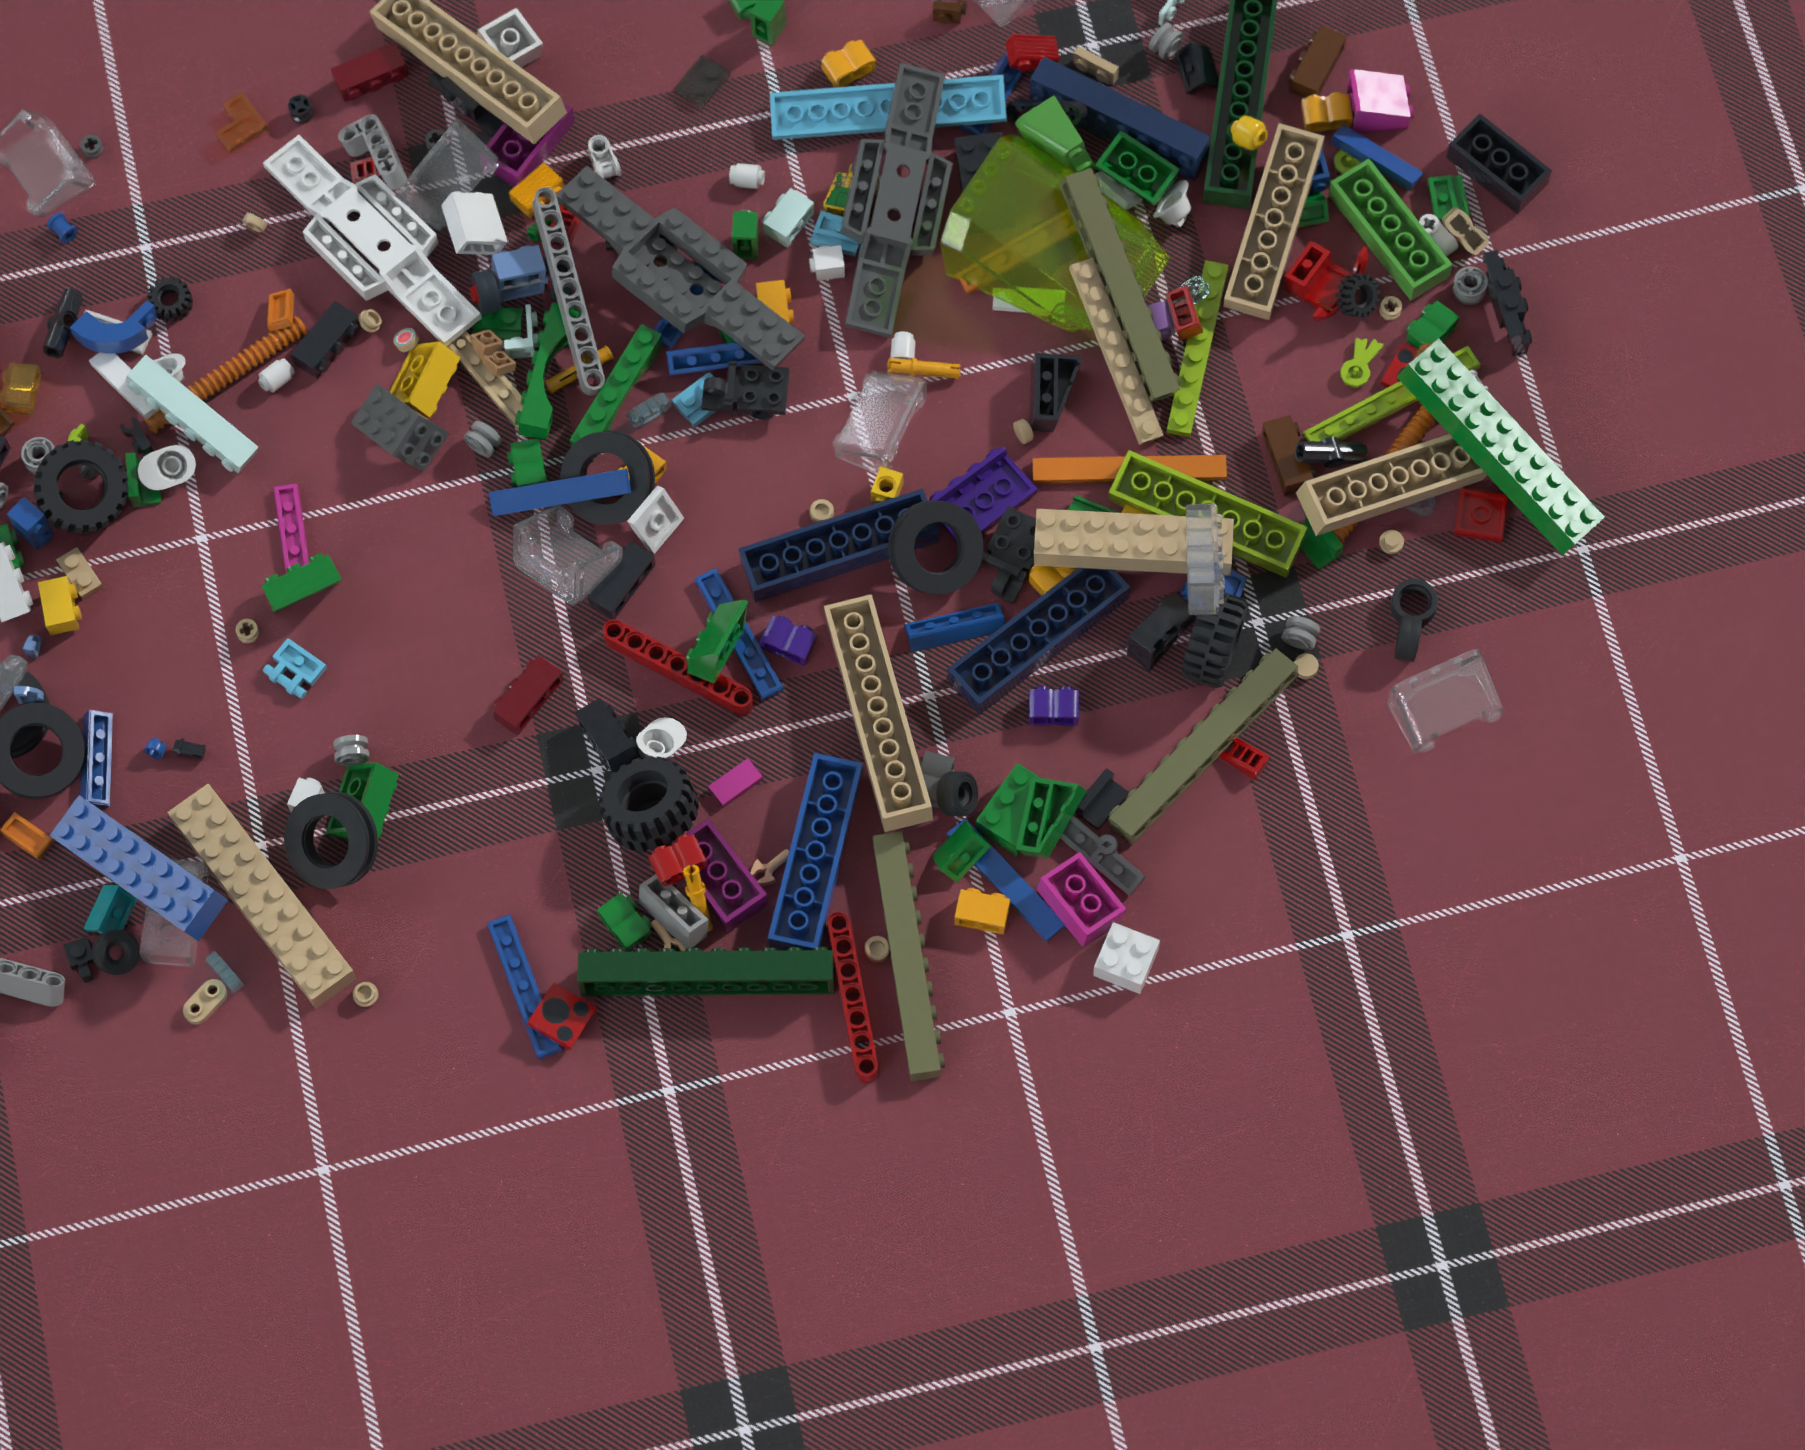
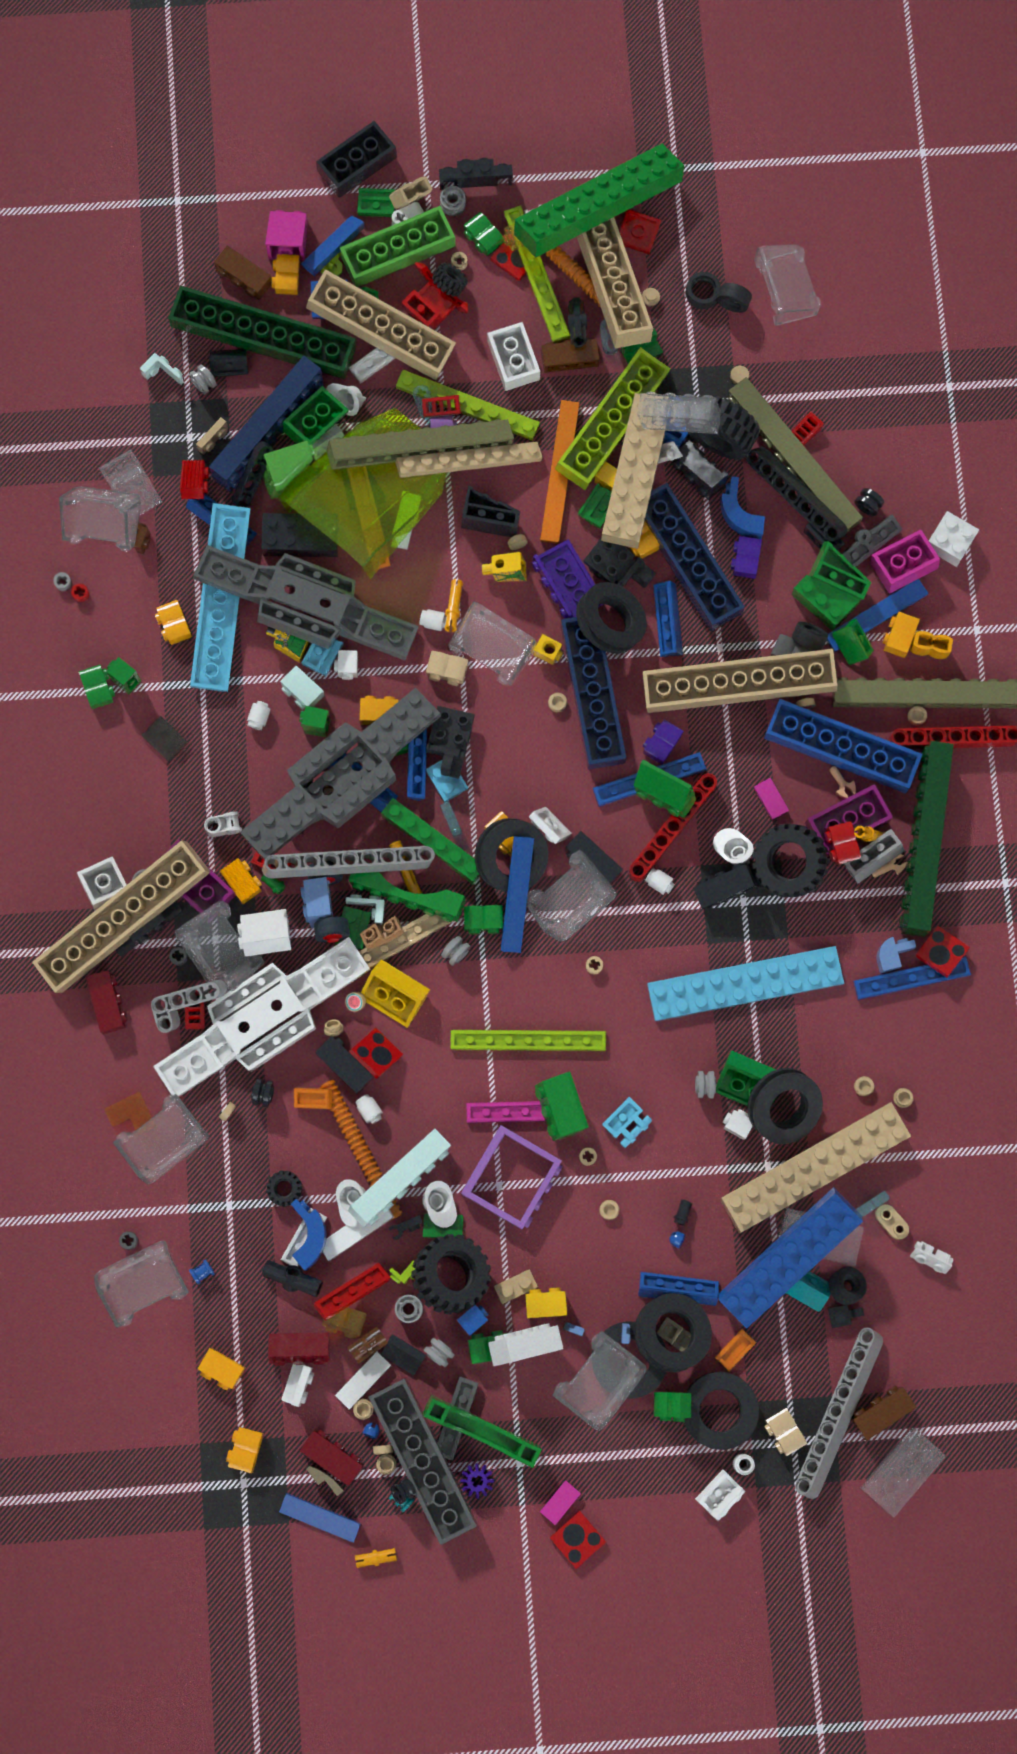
camera: 85 degrees left, 10 degrees up
black wheel [288,94,314,124] -> none
dark grey bracket [351,383,448,471] -> none
dark red brick [492,655,564,735] -> none
green brick [597,893,652,952] -> none
yellow head [1231,116,1268,150] -> none
light grey wheel [1282,616,1321,650] -> none
lime piece [1340,338,1383,388] -> none
none -> clear windscreen [113,1094,210,1185]
none -> black wheel [251,1078,274,1108]
none -> red plate [314,1263,390,1321]
none -> white tile [349,348,395,384]
none -> red tile [349,1028,403,1079]
none -> tan brick [426,651,469,686]
none -> lime tile [451,1030,606,1051]
none -> medium lavender window [461,1125,563,1230]
none -> yellow torso [482,552,527,582]
none -> white brick [487,322,540,391]
none -> tan bush [586,956,603,975]
none -> tan tile [599,1200,619,1220]
none -> white brick [645,868,675,895]
none -> medium azure plate [647,946,844,1021]
none -> dark tan slope [656,1317,691,1352]
none -> white hinge [658,441,683,463]
none -> blue arch [720,477,765,539]
none -> black beam [746,446,848,542]
none -> tan tile [796,698,816,709]
none -> black wheel [854,488,885,516]
none -> tan tile [854,1076,874,1097]
none -> medium blue brick [876,937,916,974]
none -> light orange brick [910,631,953,659]
none -> white hinge [910,1241,953,1274]

